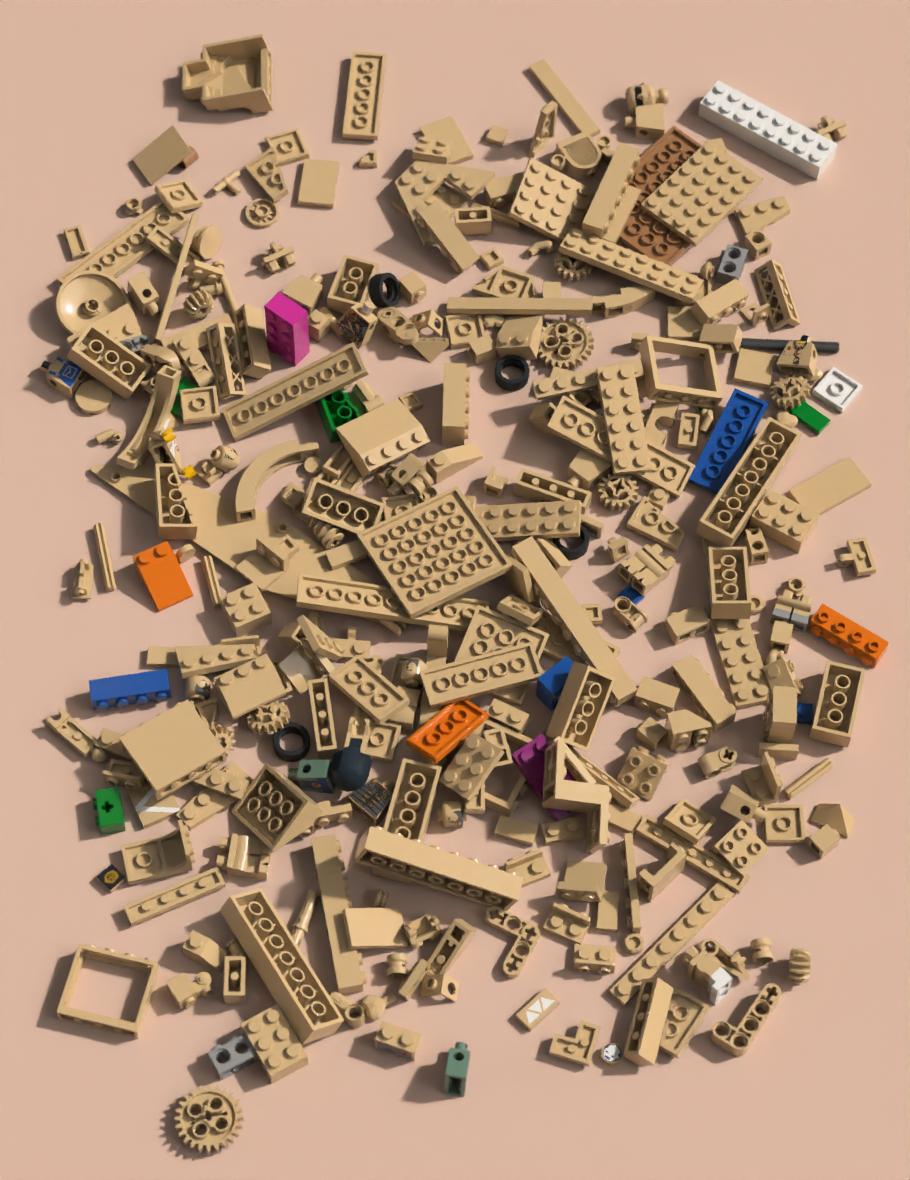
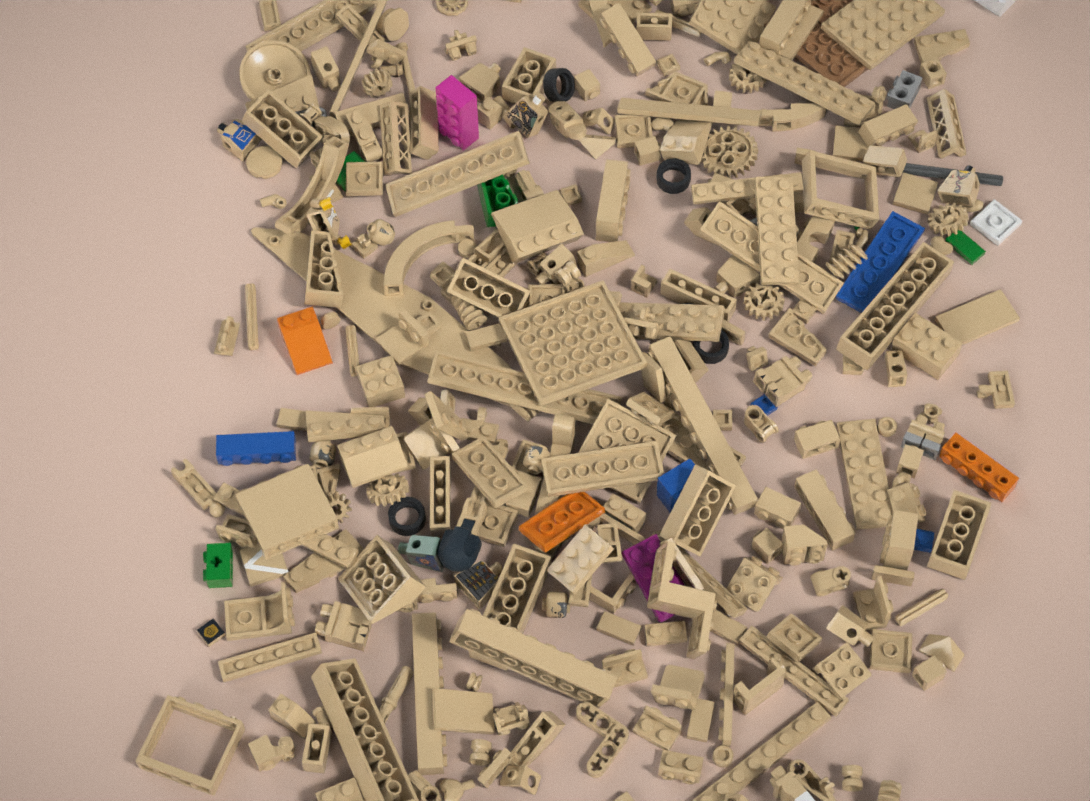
camera: 10 degrees right, 0 degrees up
tan brick [707,547,751,619] -> none
none -> tan bush [299,103,322,126]
none -> tan hips [625,306,663,339]
none -> tan piece [825,242,868,279]

